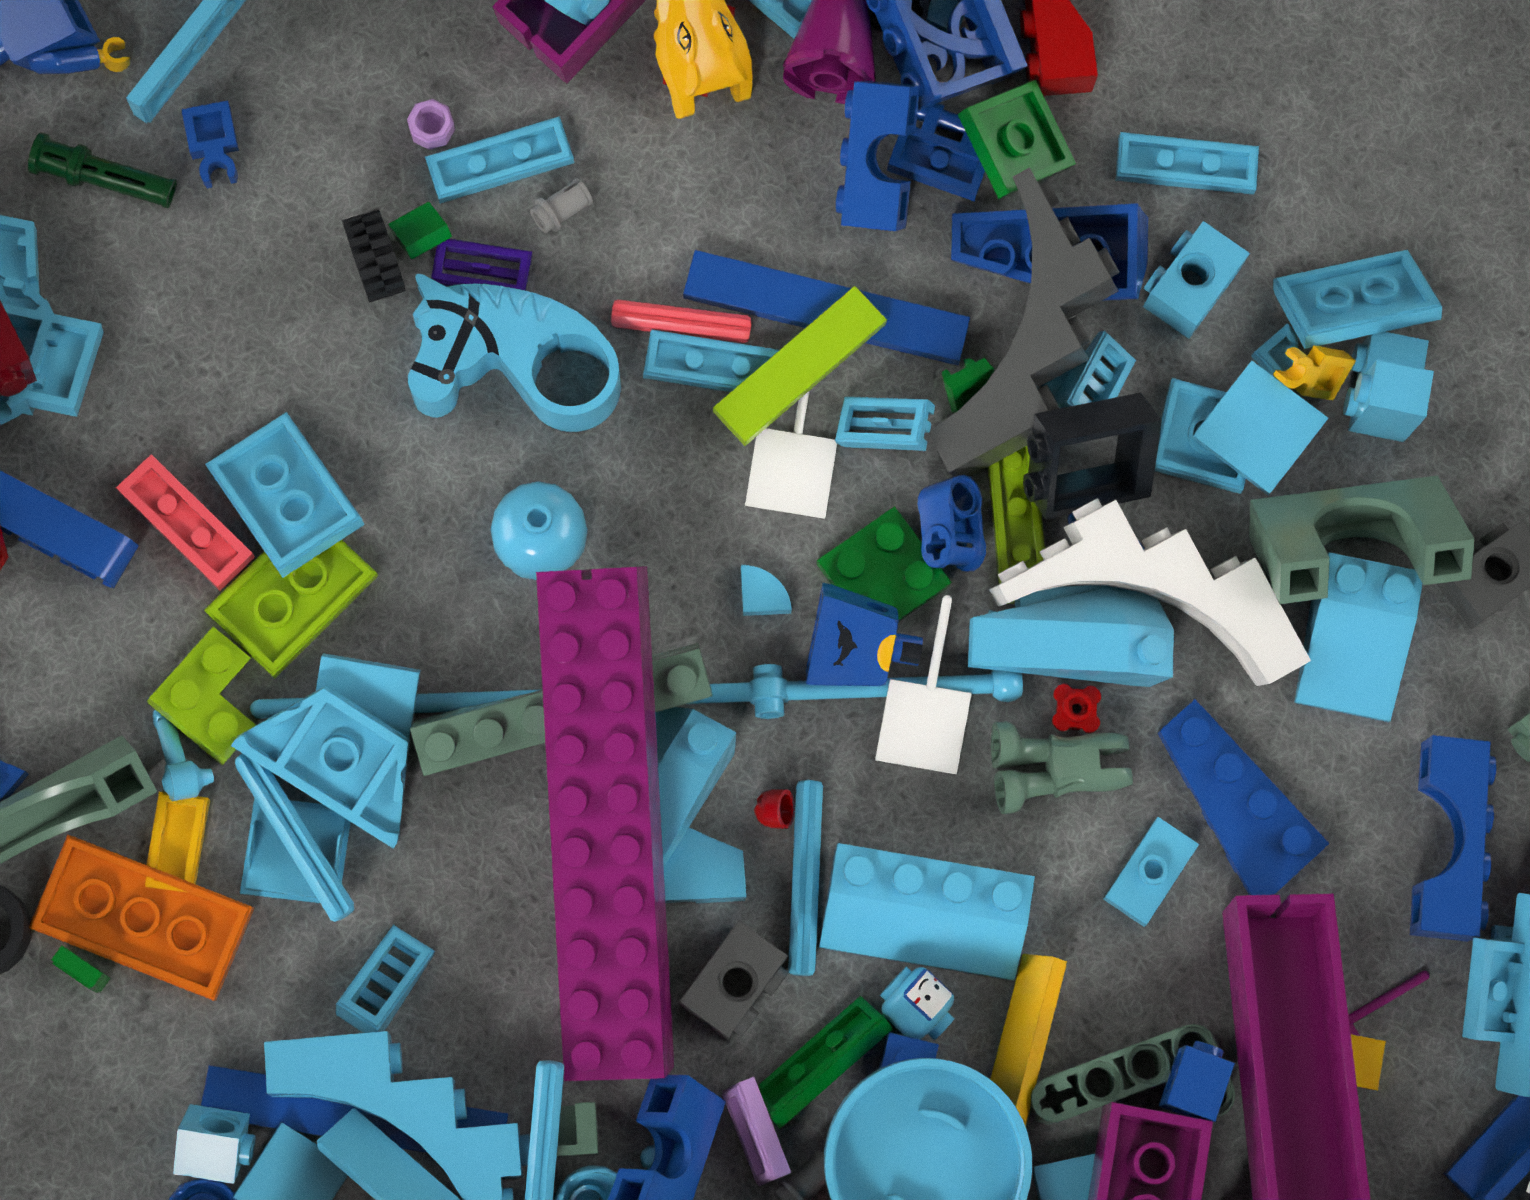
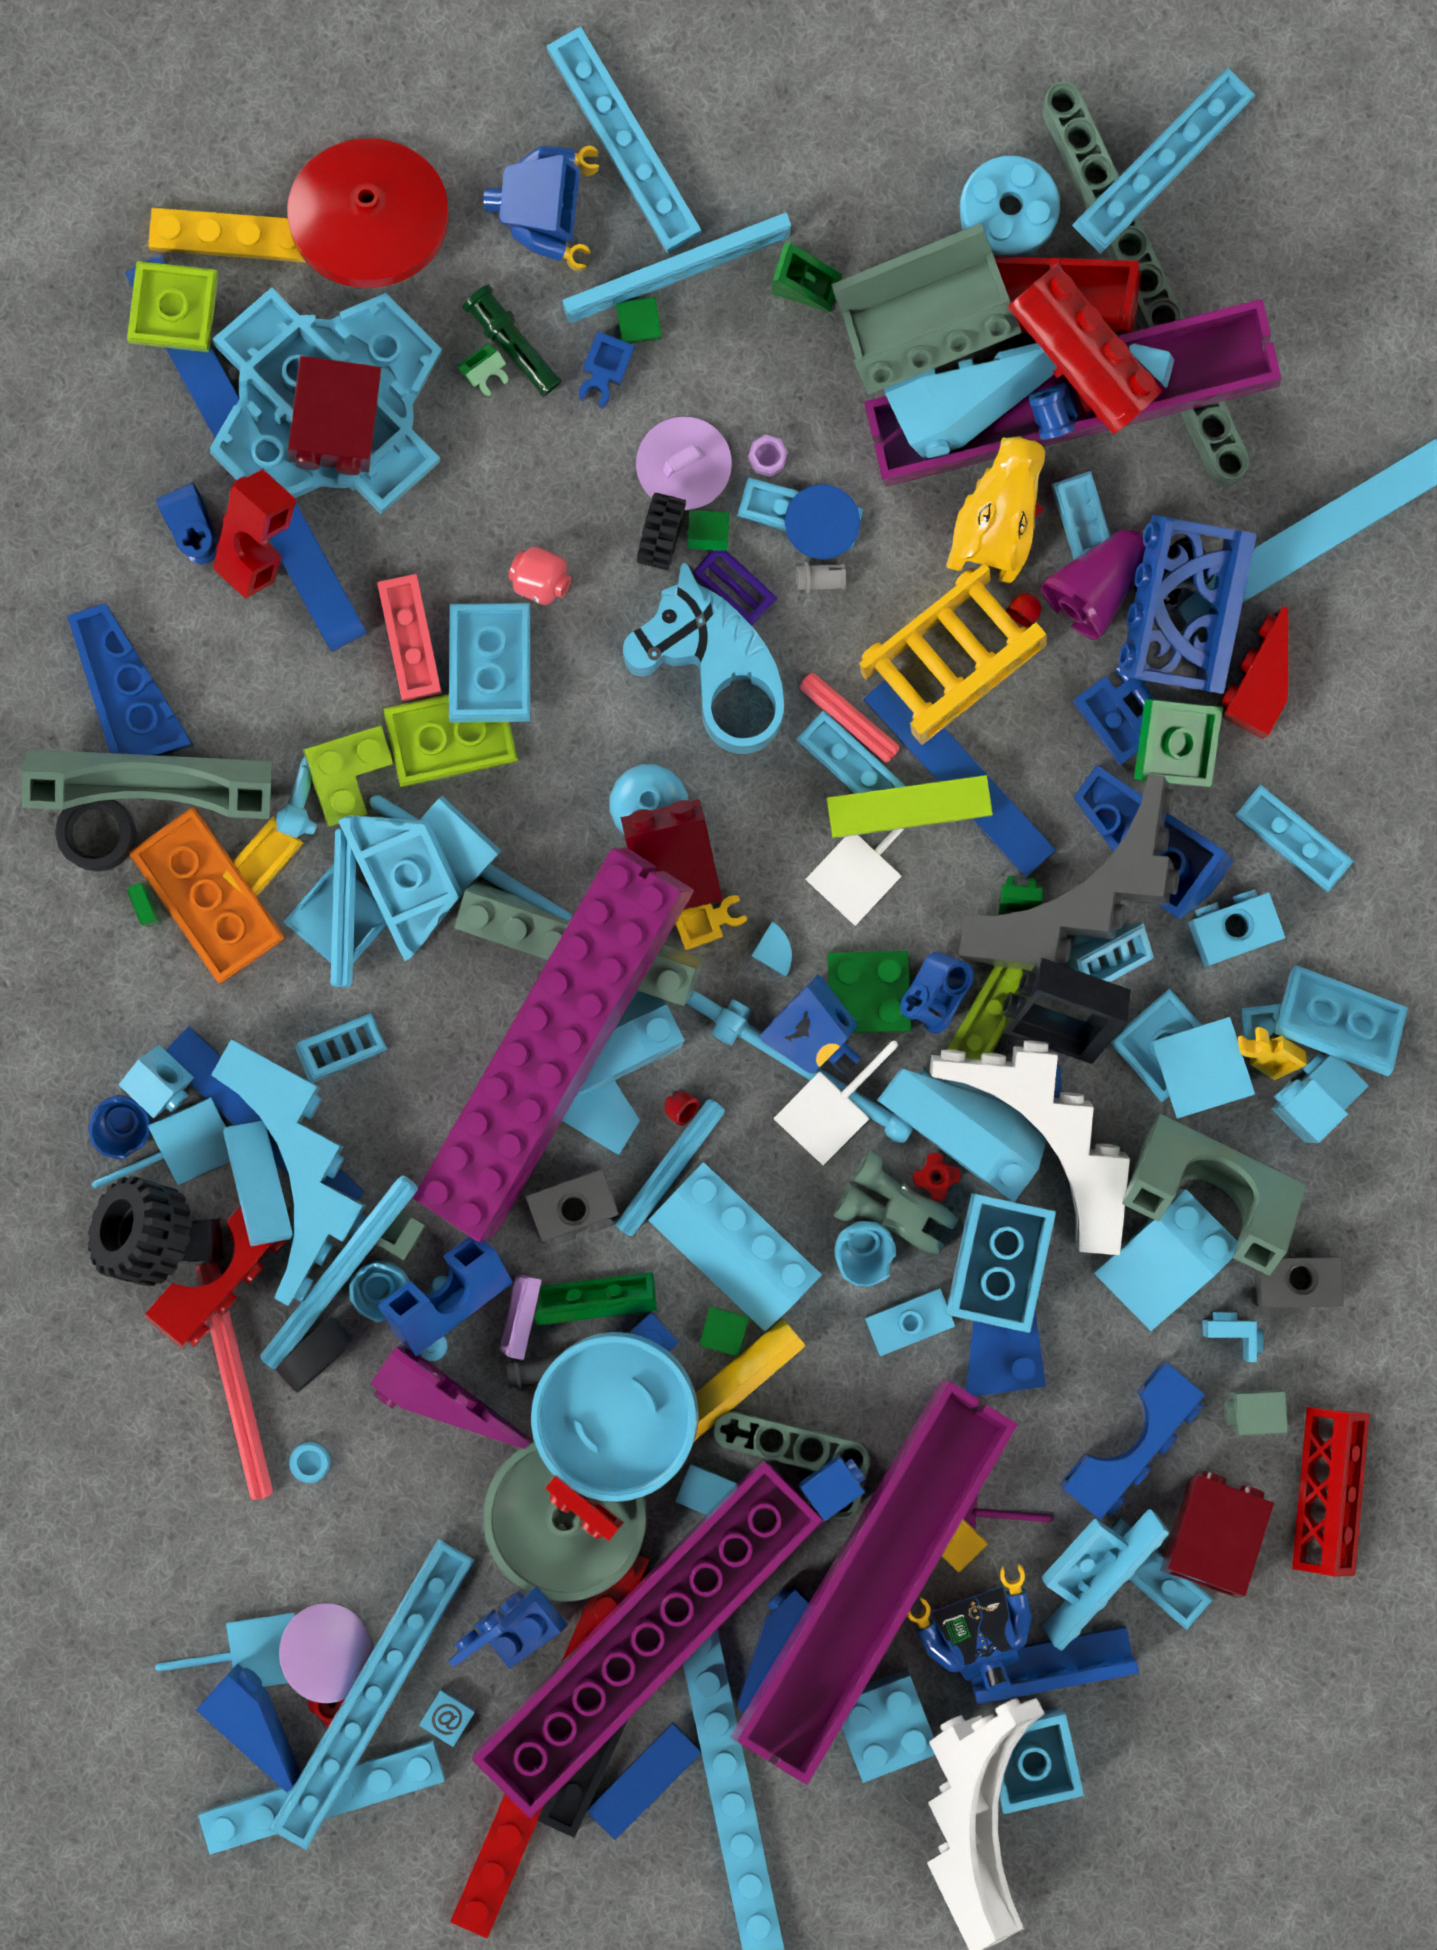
camera: 40 degrees right, 10 degrees up
medium azure tile [835,397,935,451] -> none
blue arch [836,80,920,231] -> none
medium azure head [879,967,955,1040] -> none
none -> tile [456,343,508,396]
none -> coral head [509,546,572,606]
none -> green tile [616,297,662,344]
none -> dark red brick [620,799,723,910]
none -> lavender shield [636,417,732,510]
none -> yellow plate [675,895,747,951]
none -> green tile [699,1306,749,1357]
none -> blue sticker [784,484,860,560]
none -> medium azure hair [834,1221,896,1287]
none -> yellow fence [859,563,1047,745]
none -> torso [907,1563,1032,1693]
none -> medium azure brick [946,1194,1056,1333]
none -> red hinge [1006,593,1041,628]
none -> medium azure bracket [1202,1312,1264,1362]

